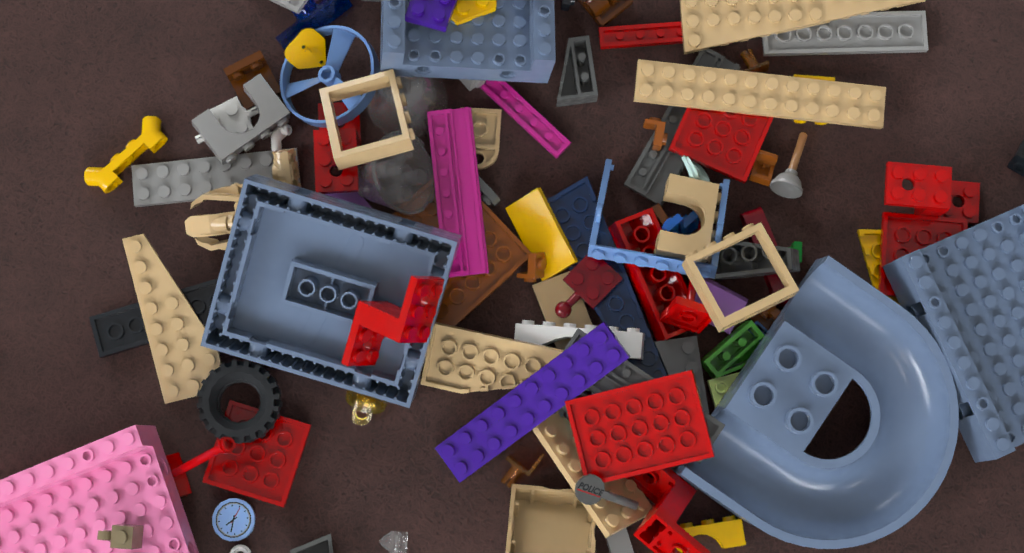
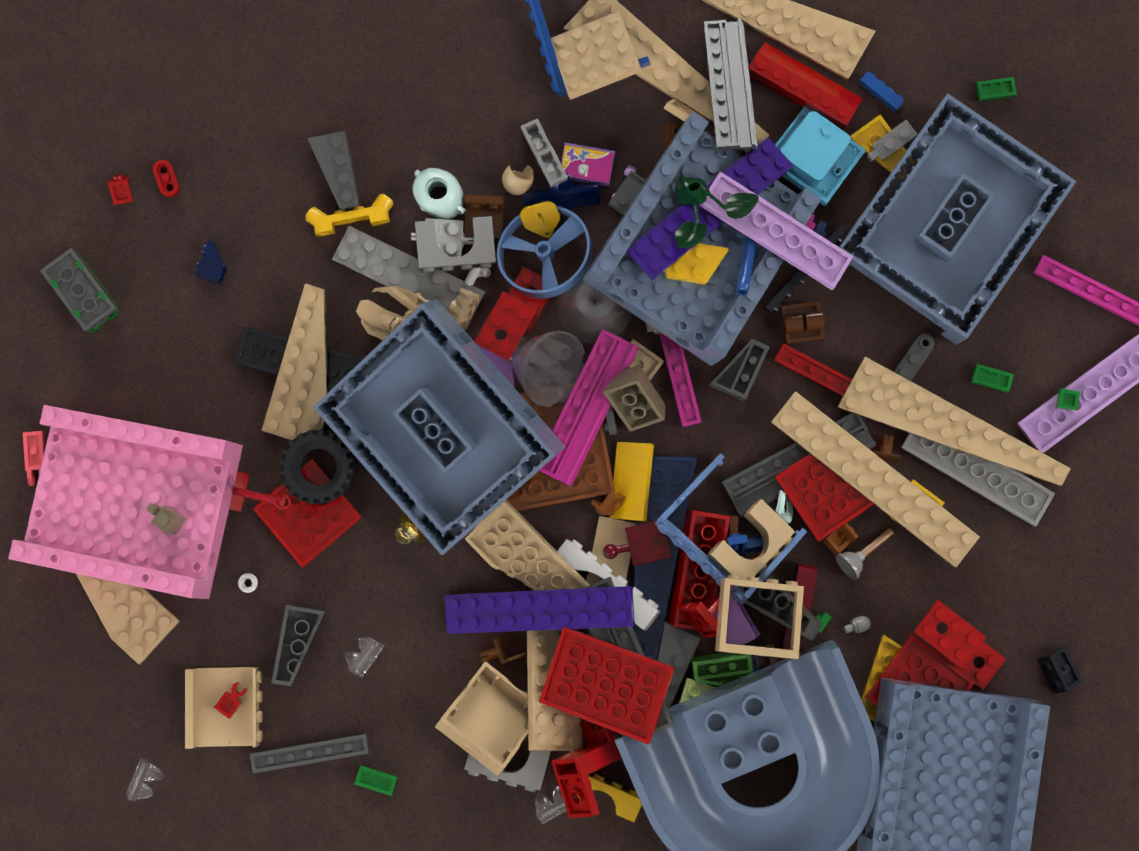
camera: 35 degrees right, 5 degrees up
light blue tile [212,498,256,541] -> none
tan window [319,69,415,170] -> none
red bracket [341,276,445,366] -> none
dark grey piece [575,474,639,510] -> none
dark orange bracket [643,117,668,151] -> none
none -> clear blue slope [195,239,227,285]
none -> dark grey wedge [307,131,361,212]
none -> light aqua piece [412,168,466,220]
none -> tan hair [502,165,534,195]
none -> dark tan slope [603,365,665,432]
none -> light grey cylinder [843,616,871,634]

